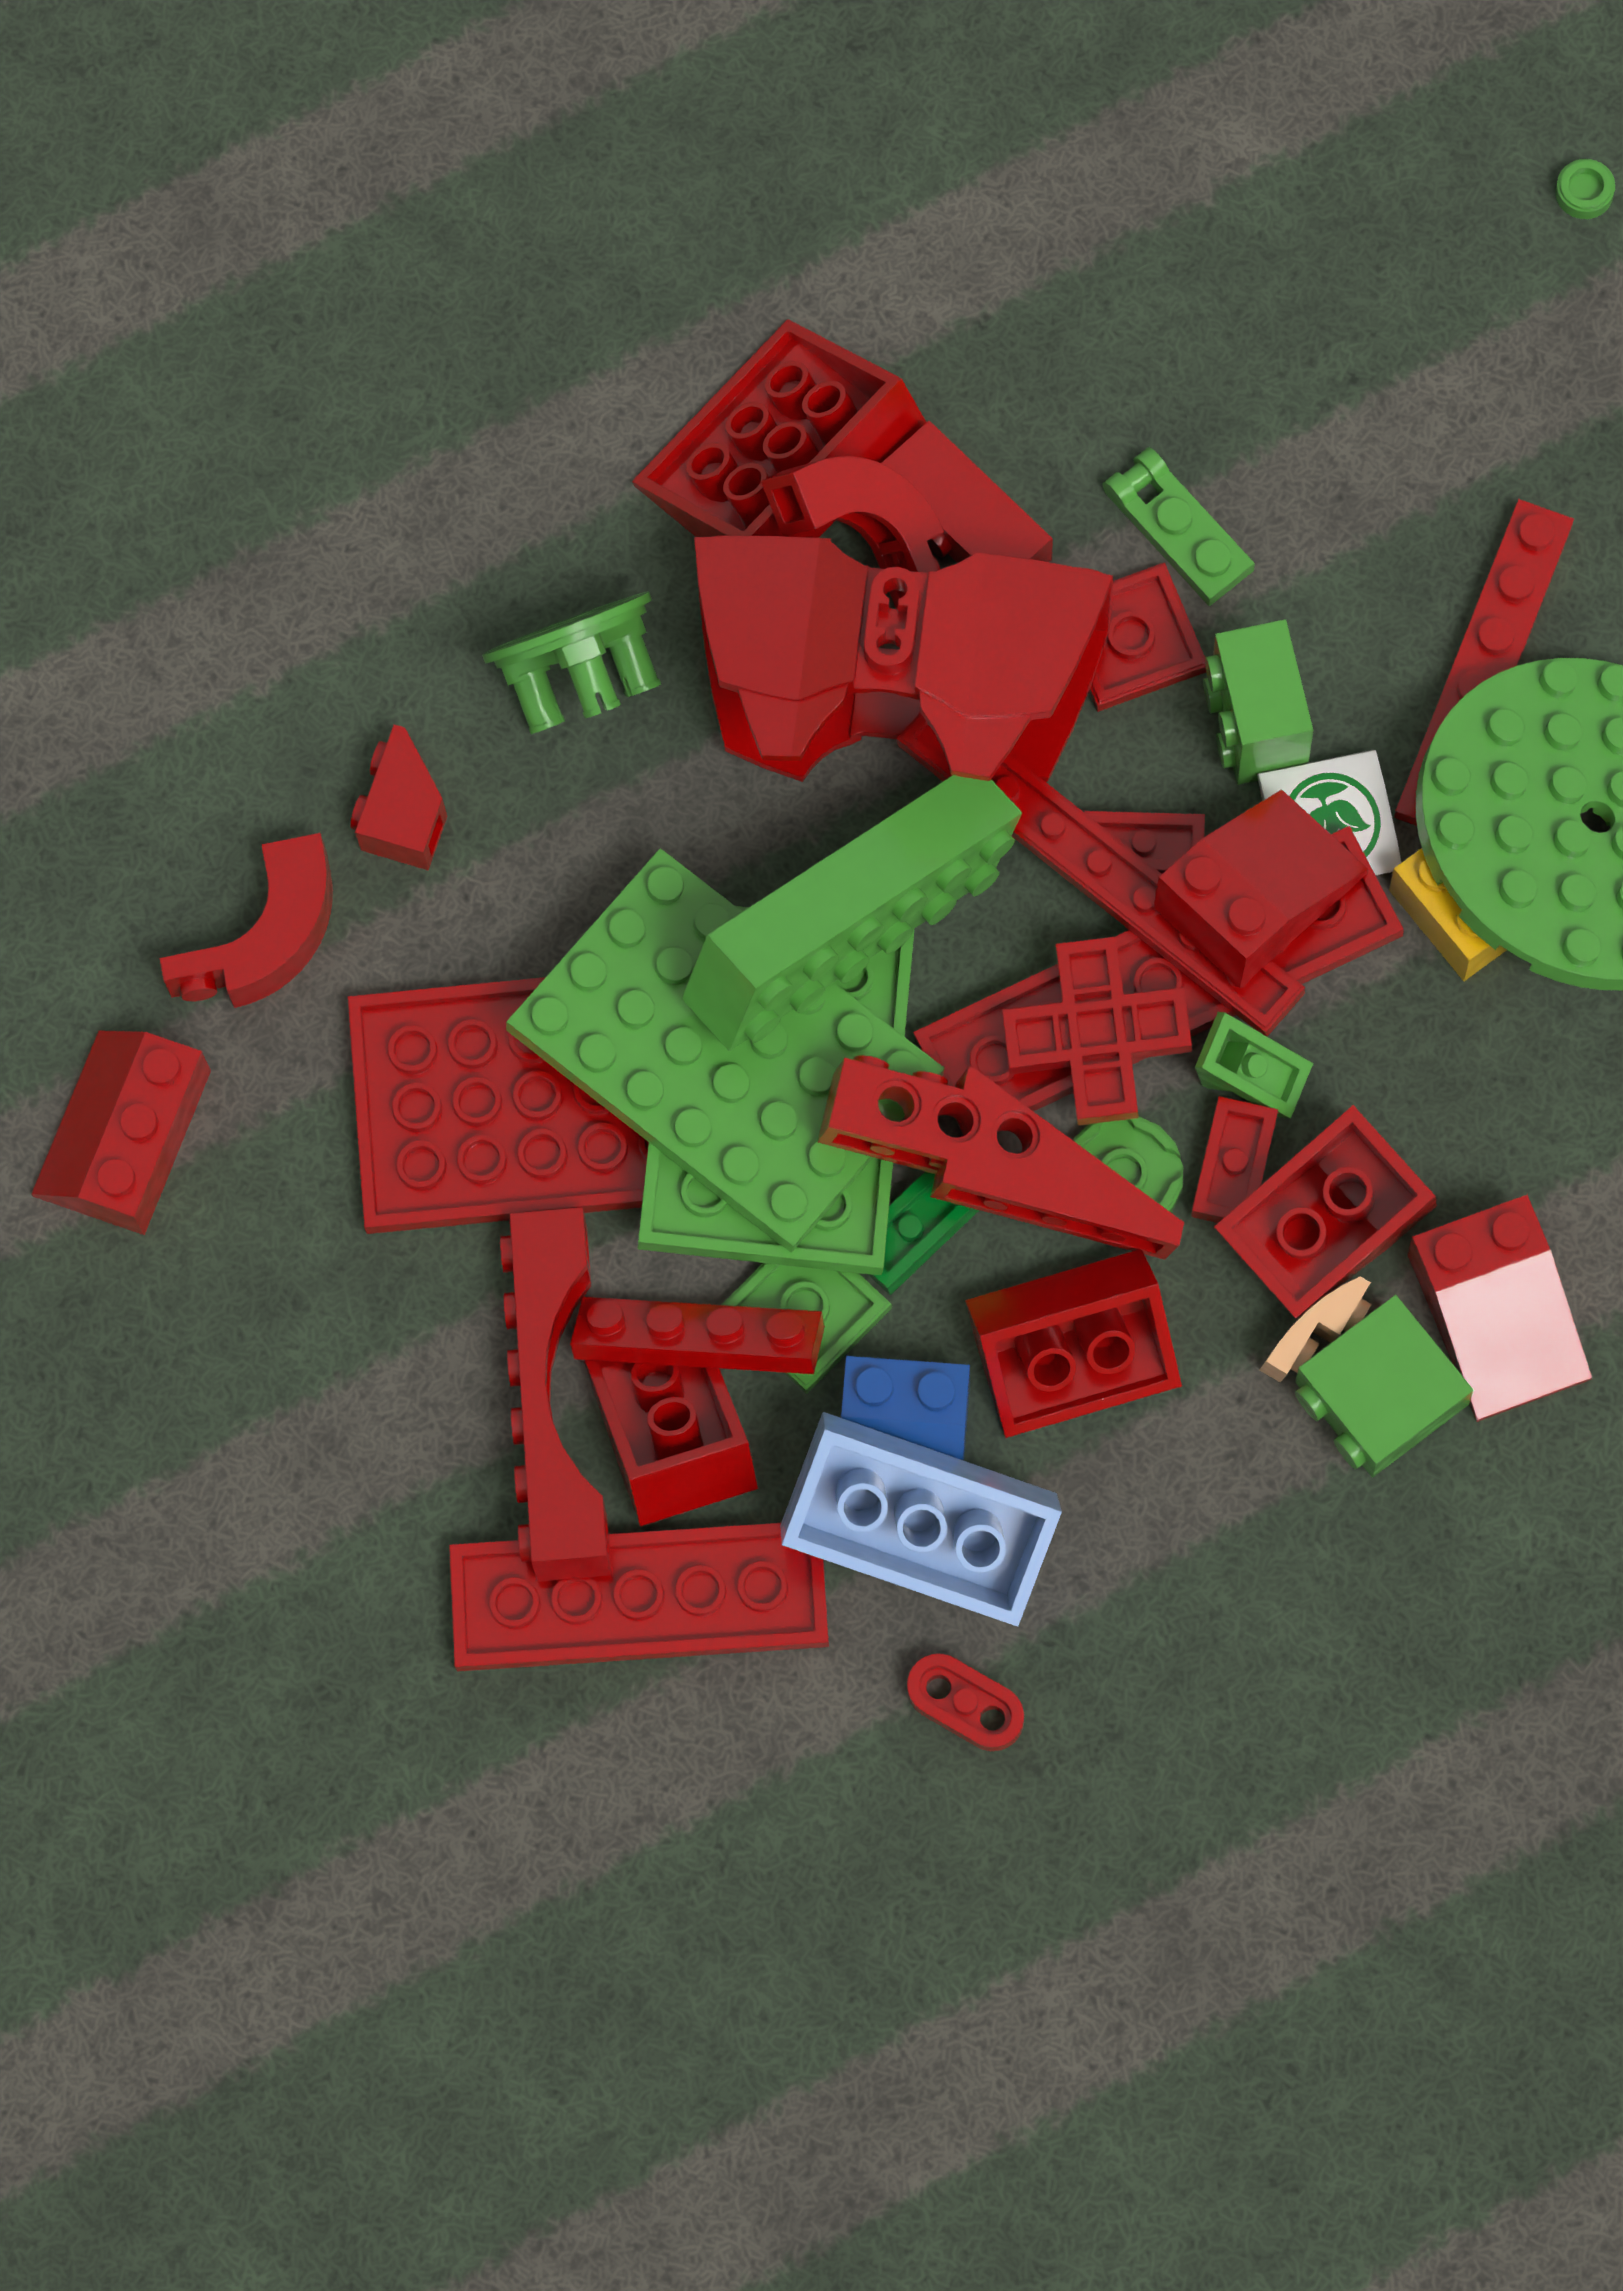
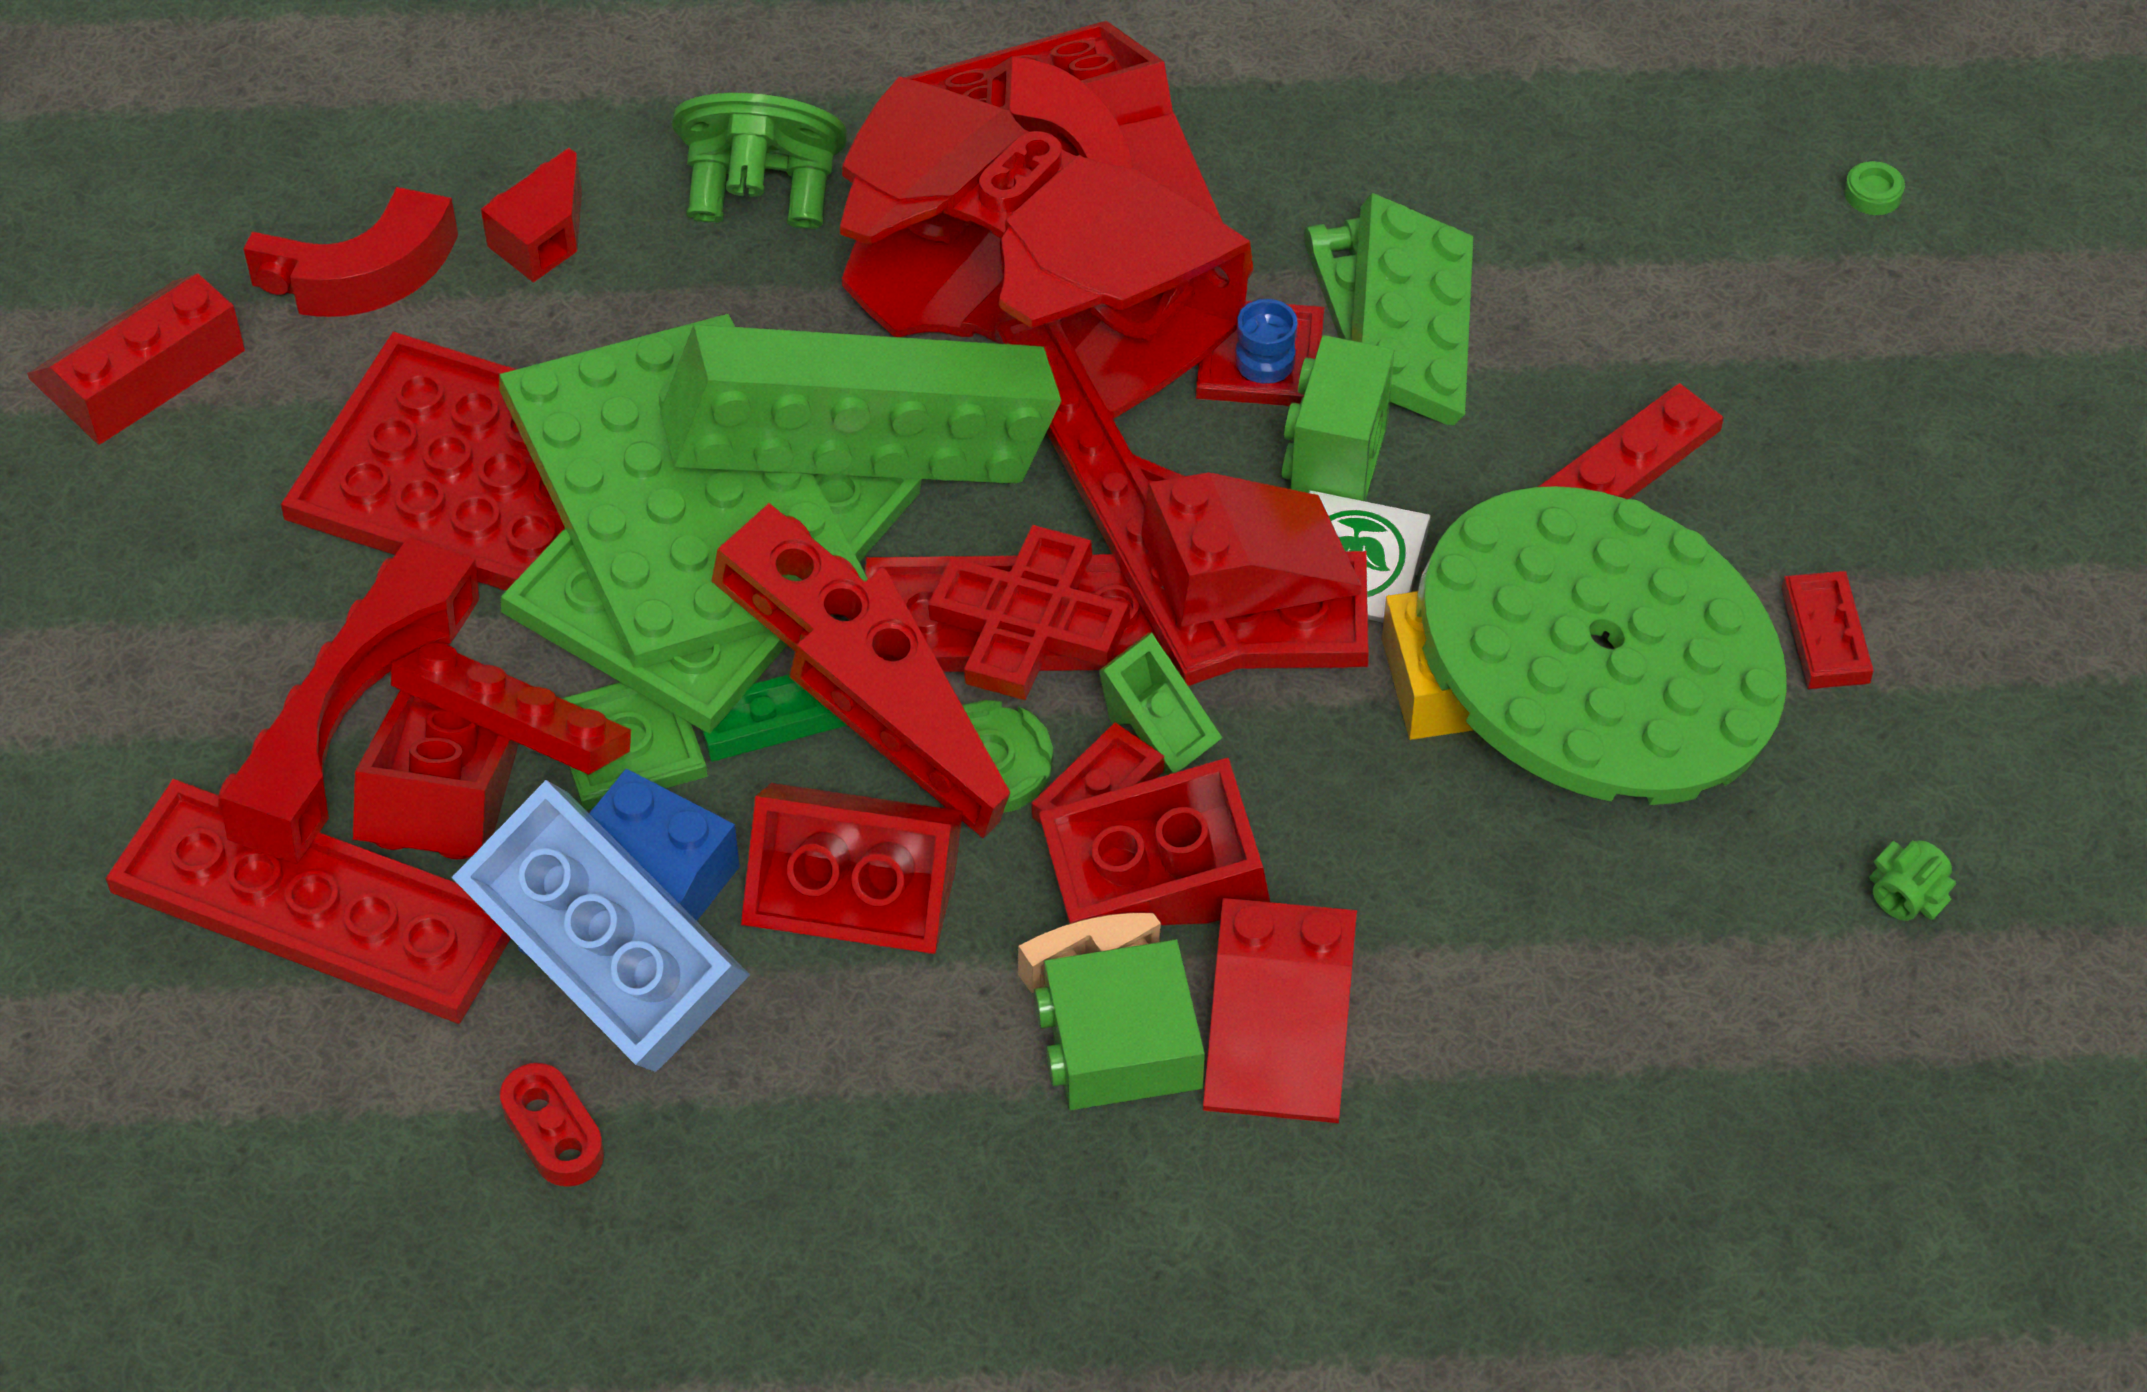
camera: 20 degrees right, 20 degrees down
none -> blue wheel [1235,299,1298,384]
none -> bright green plate [1351,193,1473,425]

